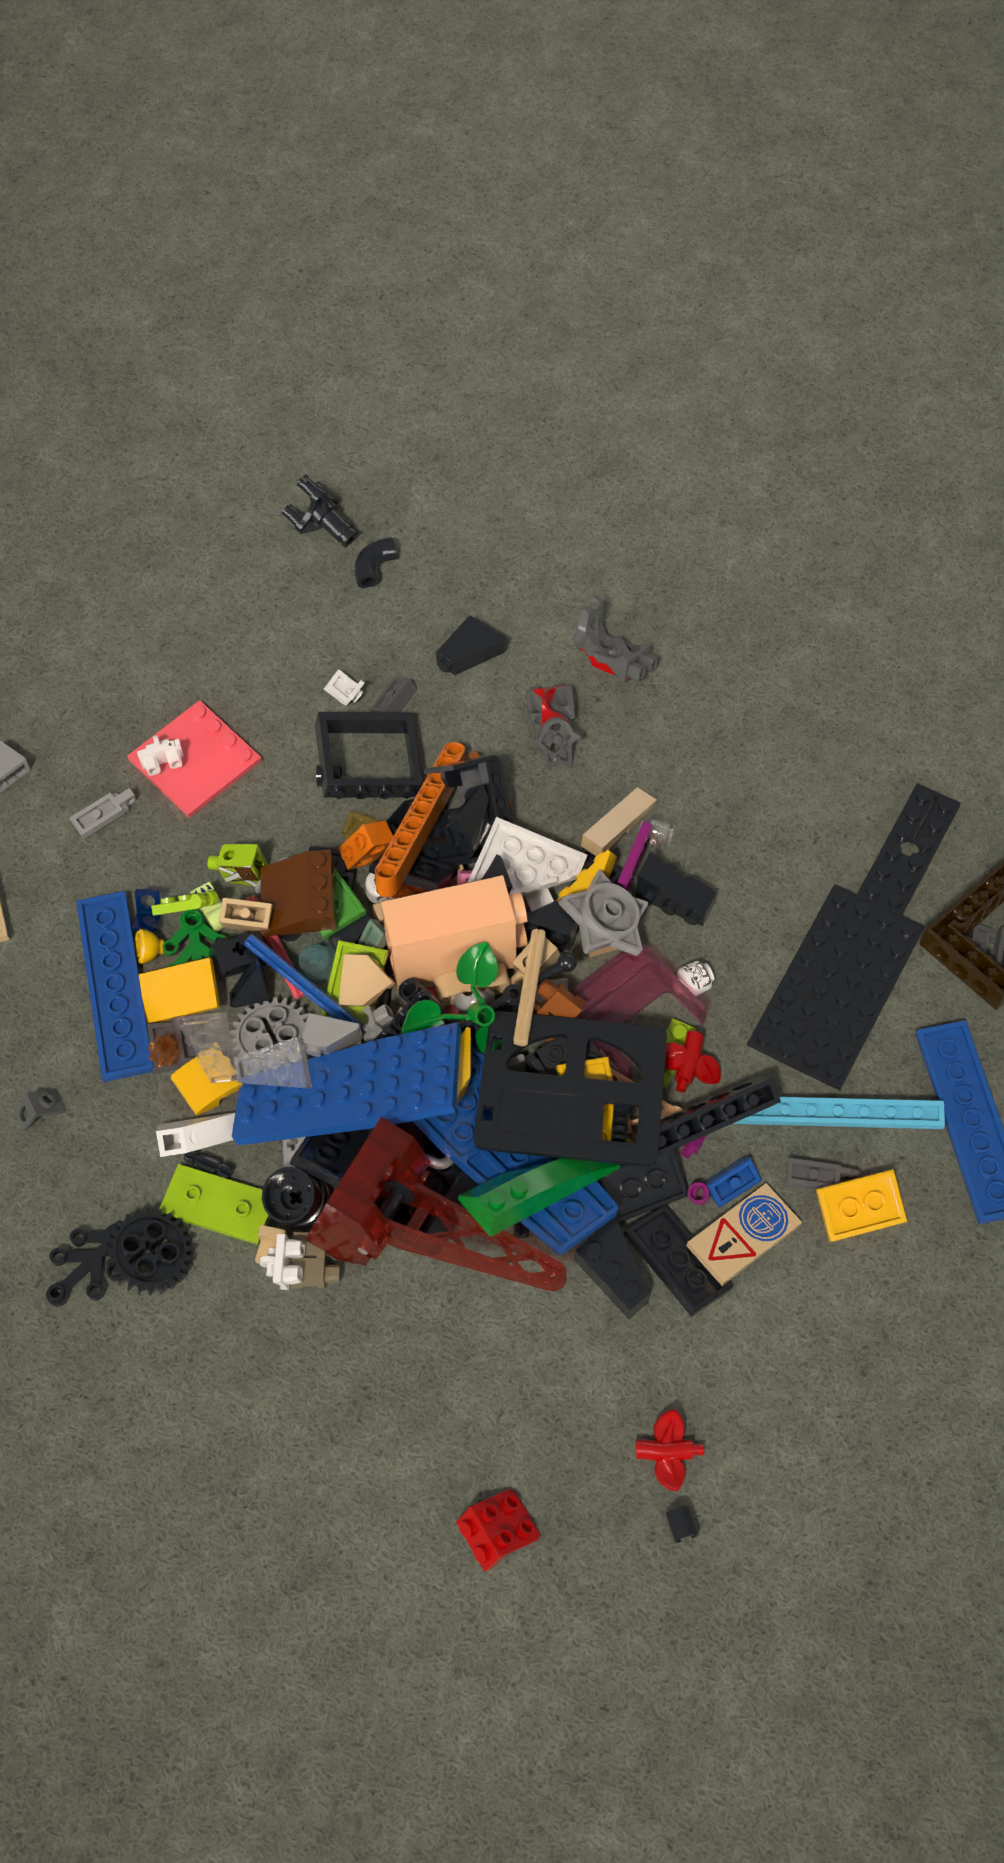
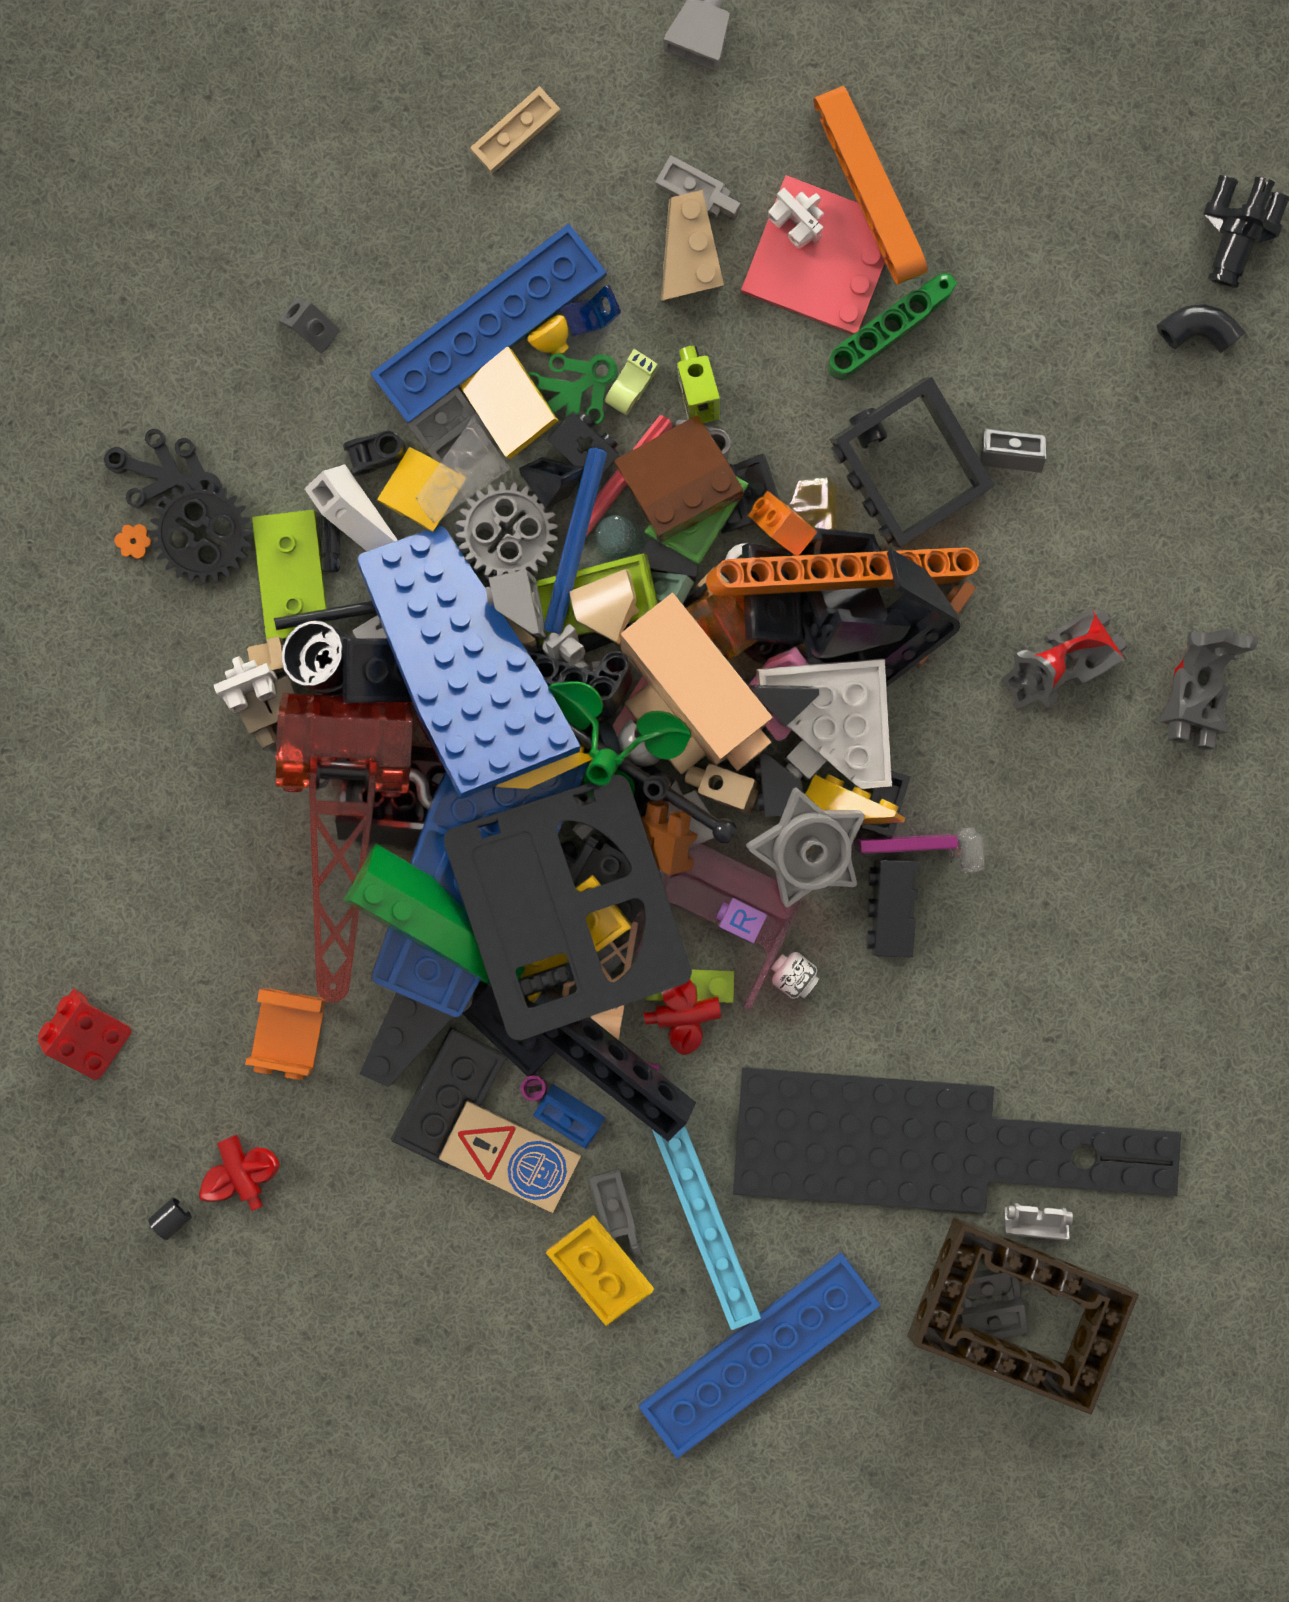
camera: 65 degrees right, 25 degrees up
clear orange gear [147,1034,181,1067] -> none
lime plate [151,890,218,915] -> none
tan slope [219,898,273,931] -> none
clear wing [234,1037,312,1089] -> none
white bracket [324,669,365,706] -> none
black slope [436,615,507,675] -> none
tan axle [513,929,546,1046] -> none
tan slope [581,787,657,856] -> none
none -> orange plant [114,524,151,559]
none -> orange panel [245,988,326,1080]
none -> black bar [274,601,377,631]
none -> black piece [343,430,406,476]
none -> tan wedge [661,190,724,301]
none -> medium lavender brick [715,898,767,944]
none -> orange beam [813,86,928,285]
none -> green piece [827,273,957,380]
none -> light grey hinge [1004,1203,1073,1241]

